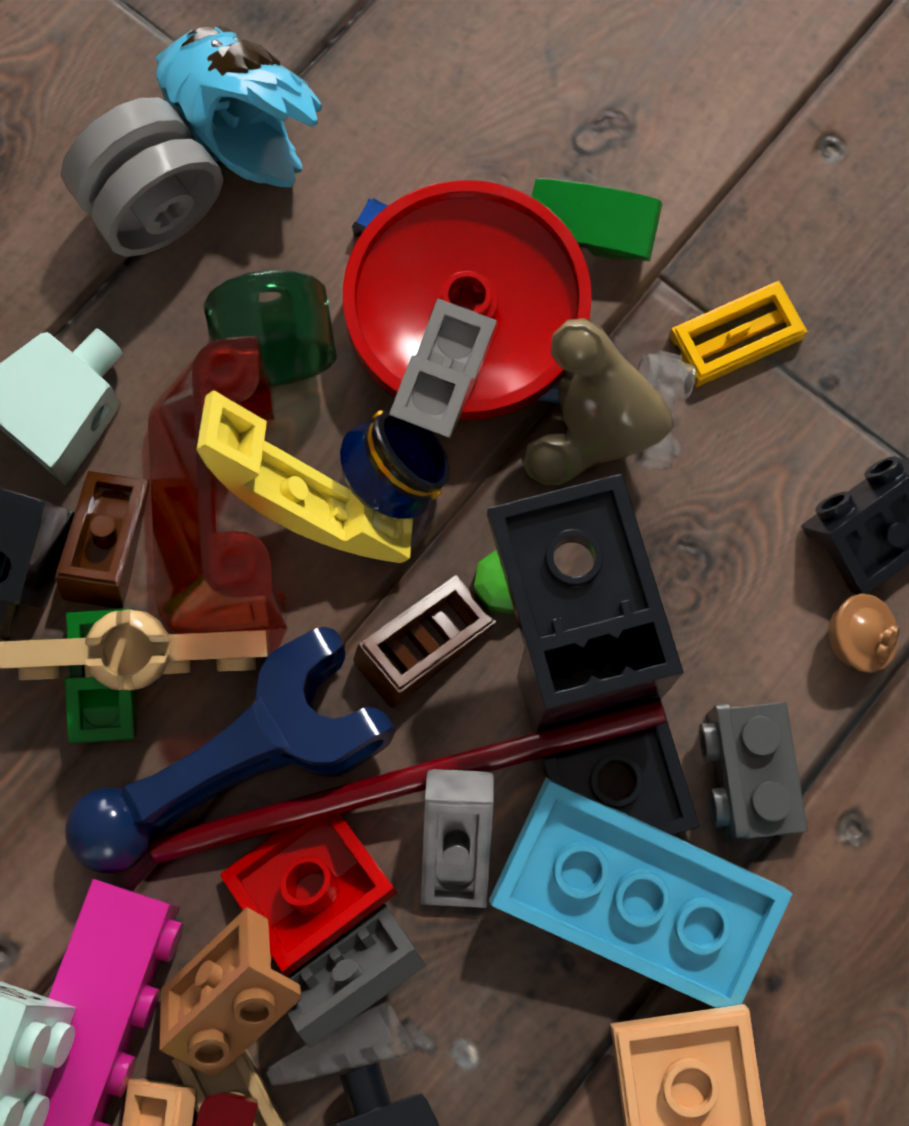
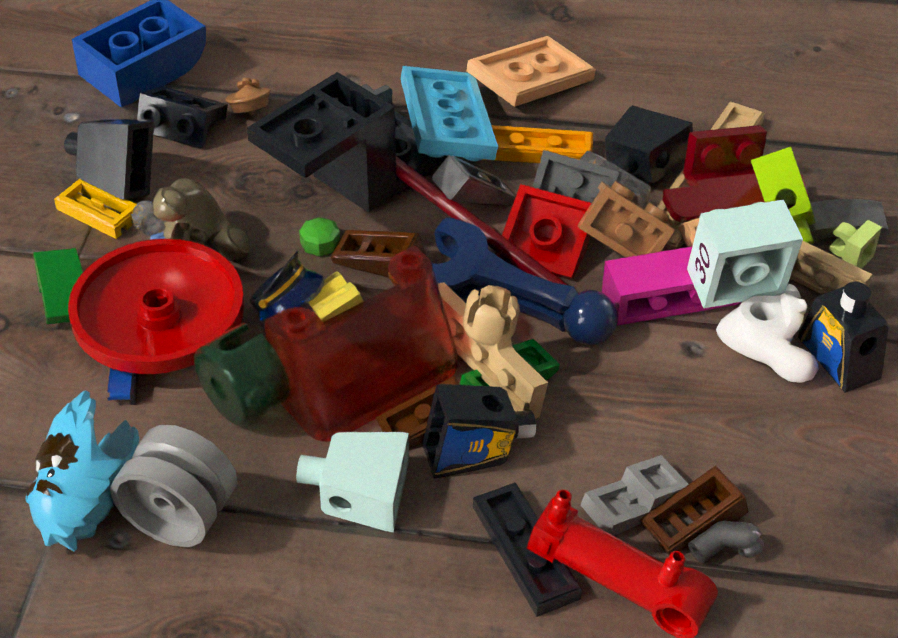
camera: 120 degrees left, 30 degrees down
light grey slope [389,298,498,438] -> none
none -> torso [64,119,154,200]
none -> light orange tile [482,125,593,163]

